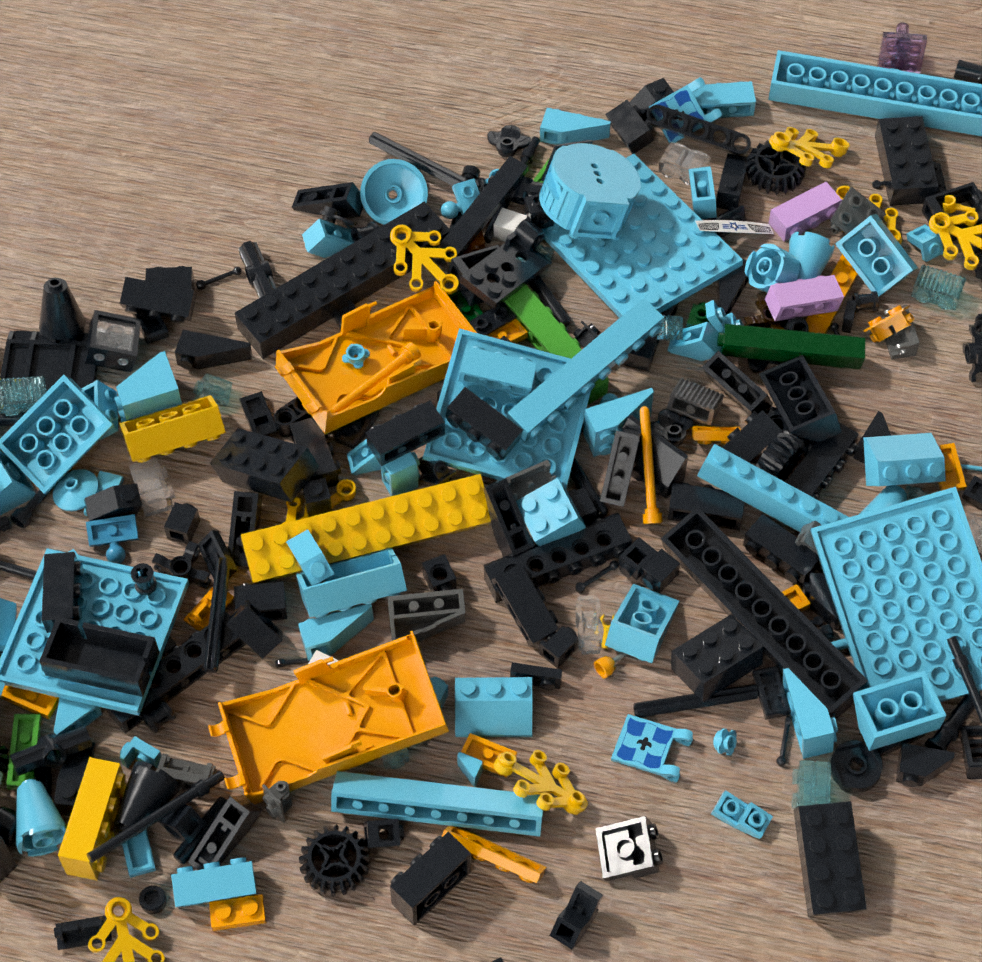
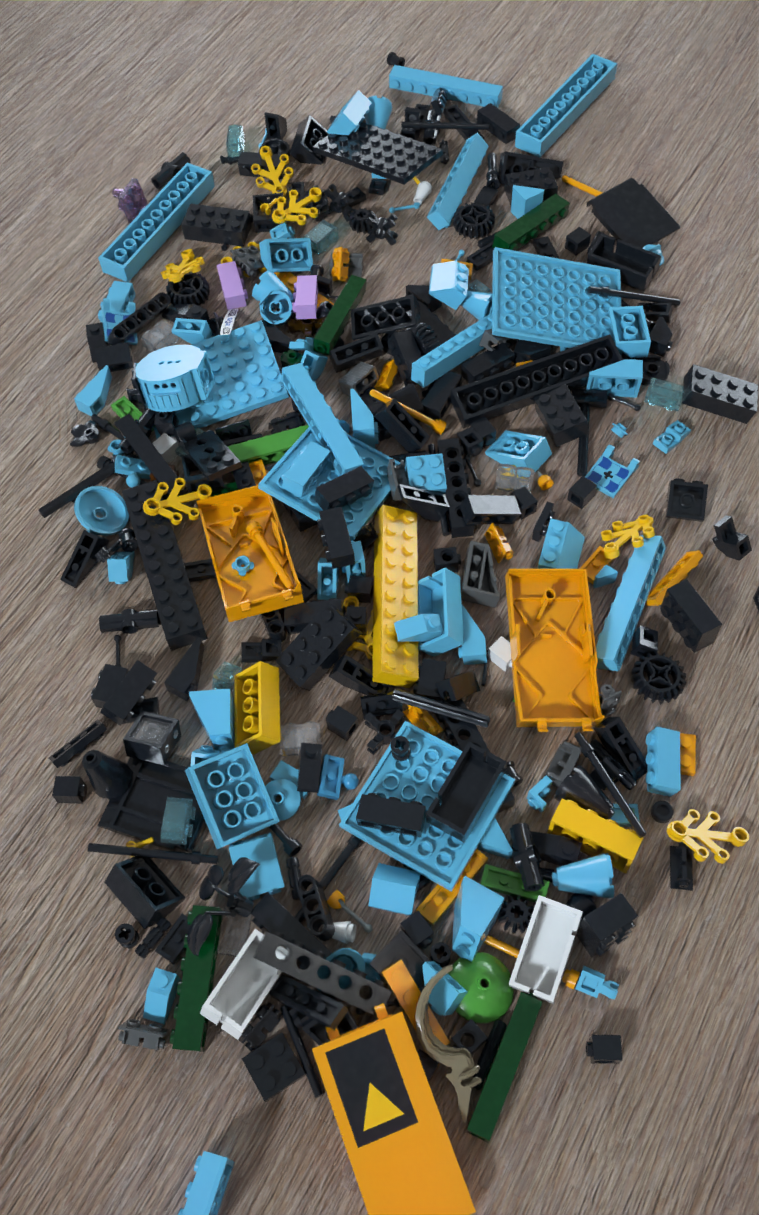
camera: 70 degrees left, 0 degrees up
none -> black plate [49,719,107,768]
none -> black brick [52,776,87,804]
none -> black hinge [215,419,252,441]
none -> black brick [345,575,373,603]
none -> light orange hinge [484,523,513,563]
none -> black brick [567,476,597,509]

